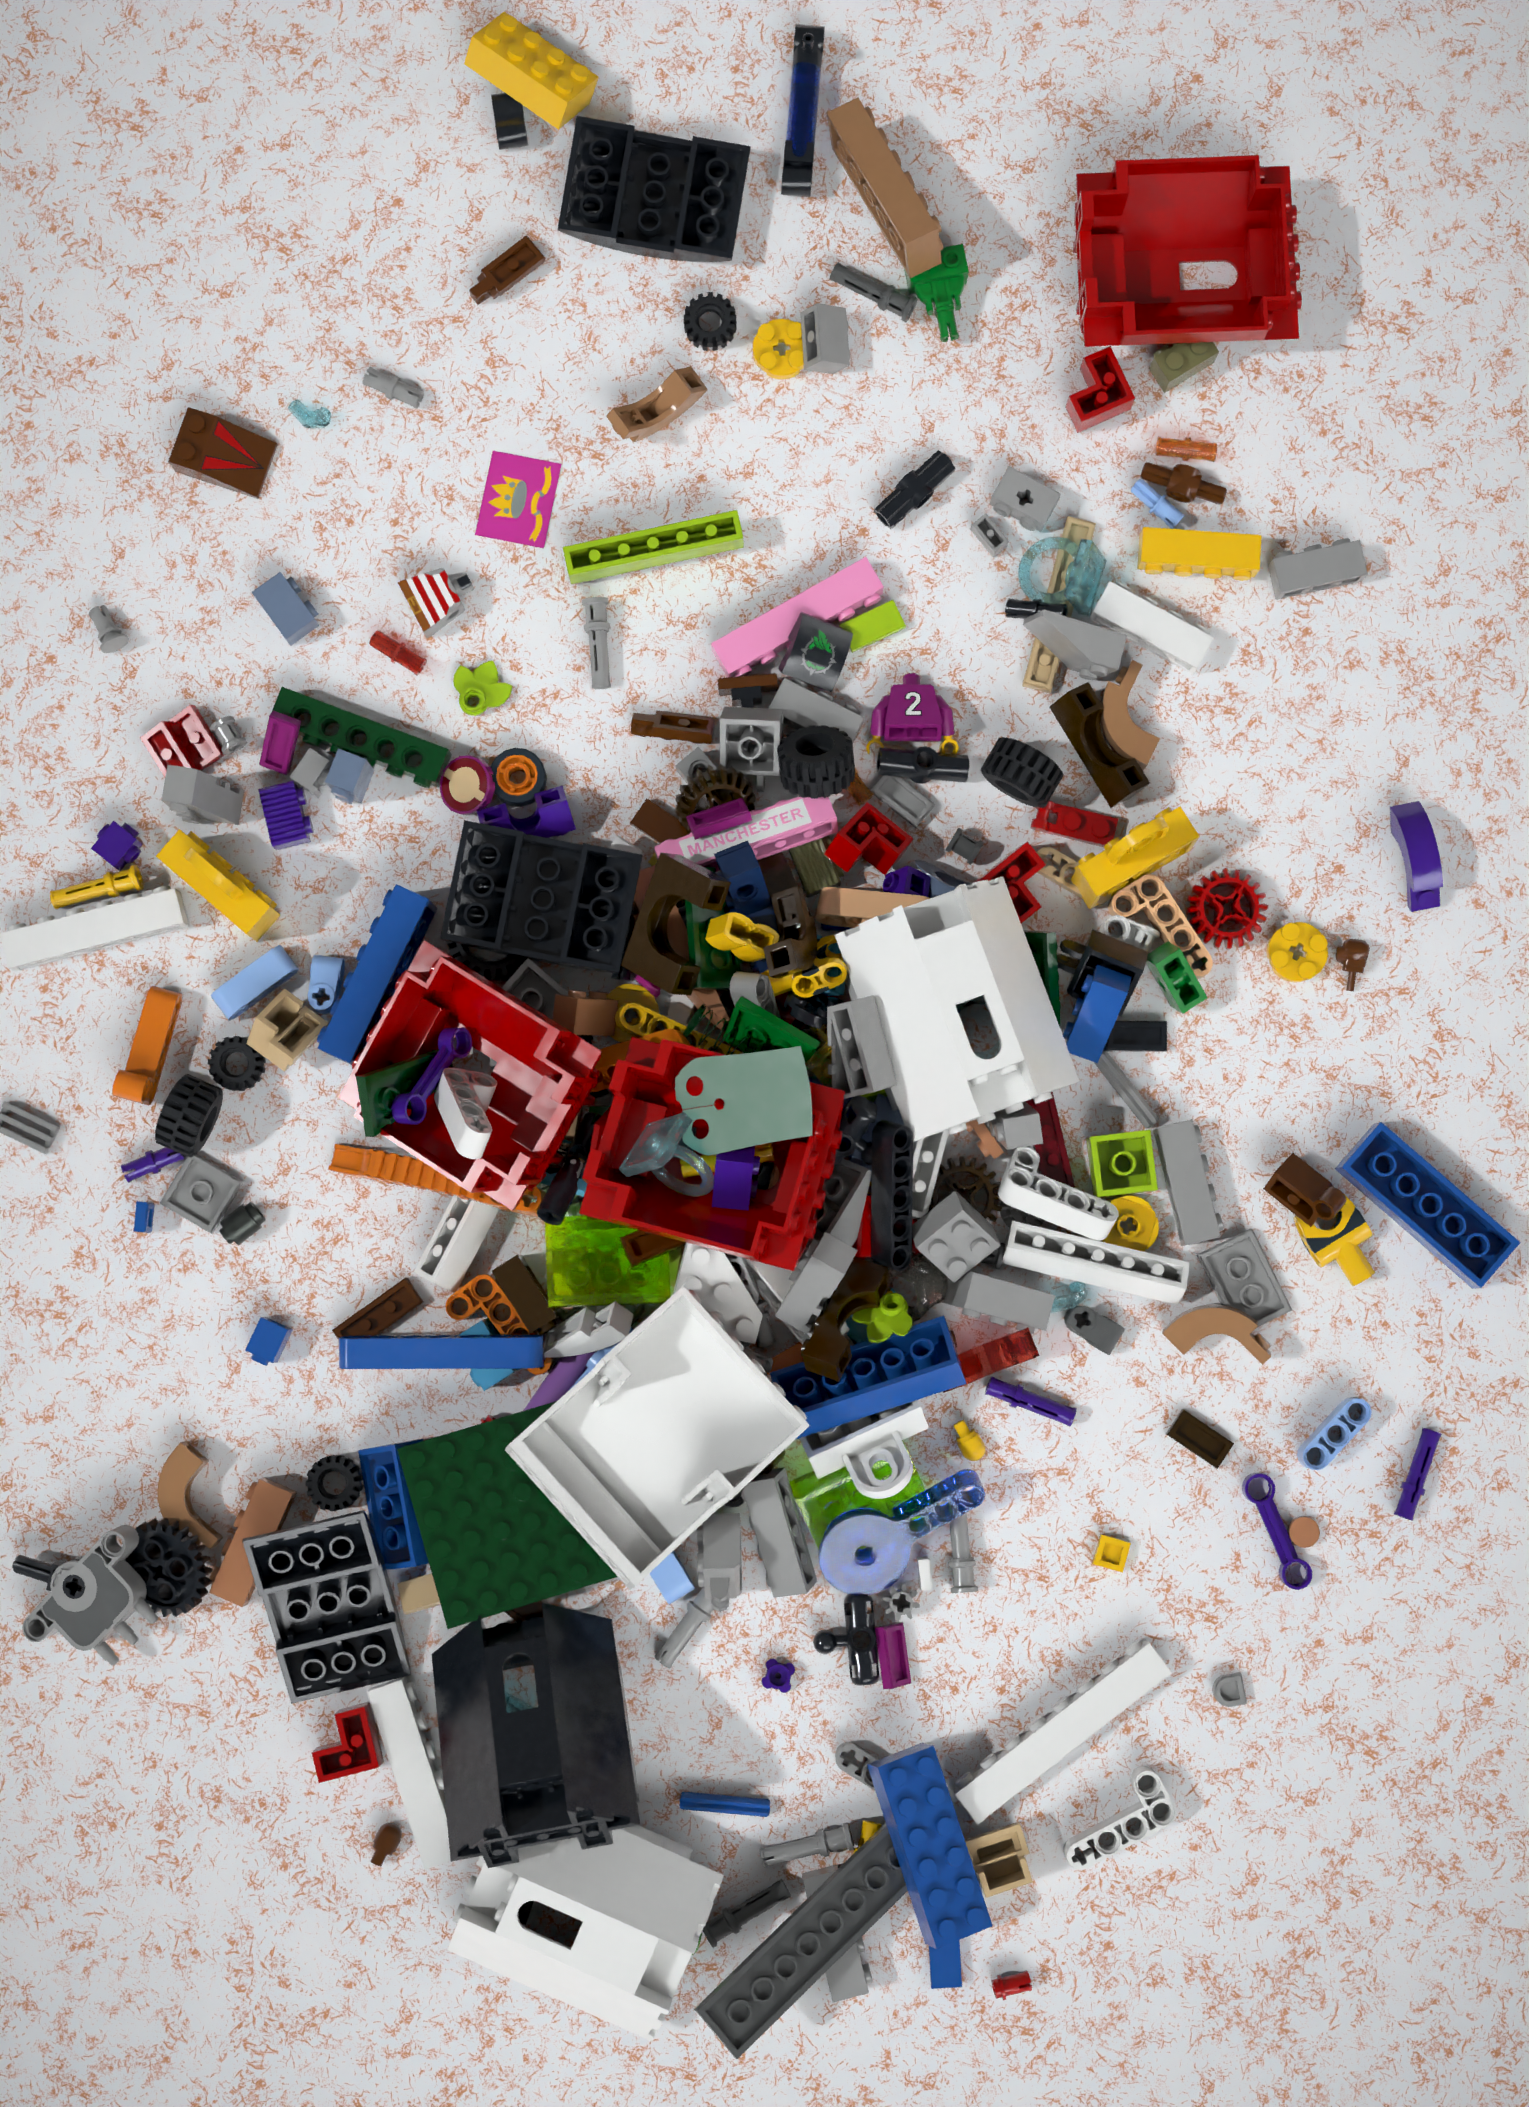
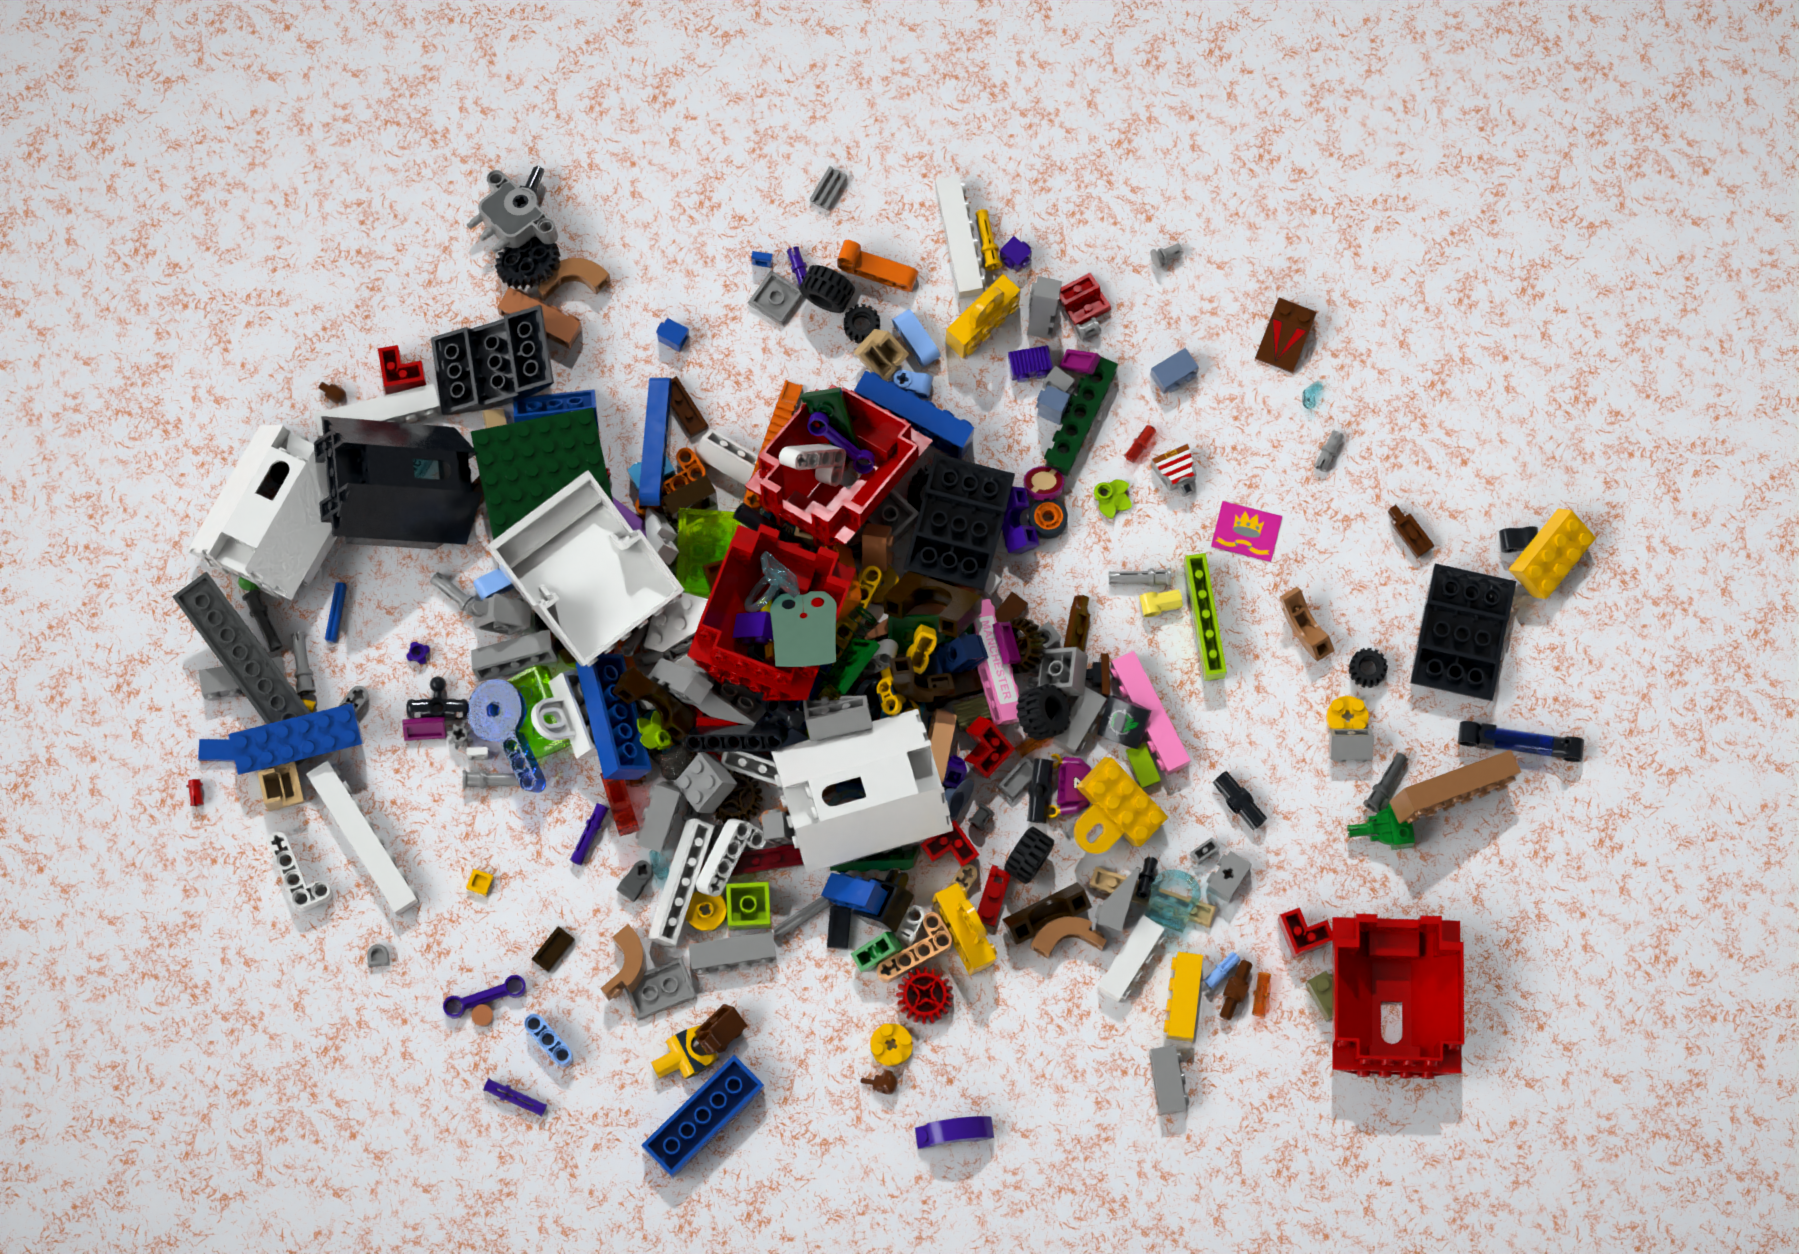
camera: 90 degrees right, 10 degrees down
pearl dark grey brick [219,1202,266,1245] -> none
black tyre [305,1455,363,1511] -> none
yellow cylinder [953,1419,985,1461] -> none
none -> yellow brick [1074,757,1168,854]
none -> light yellow piece [1139,589,1183,617]

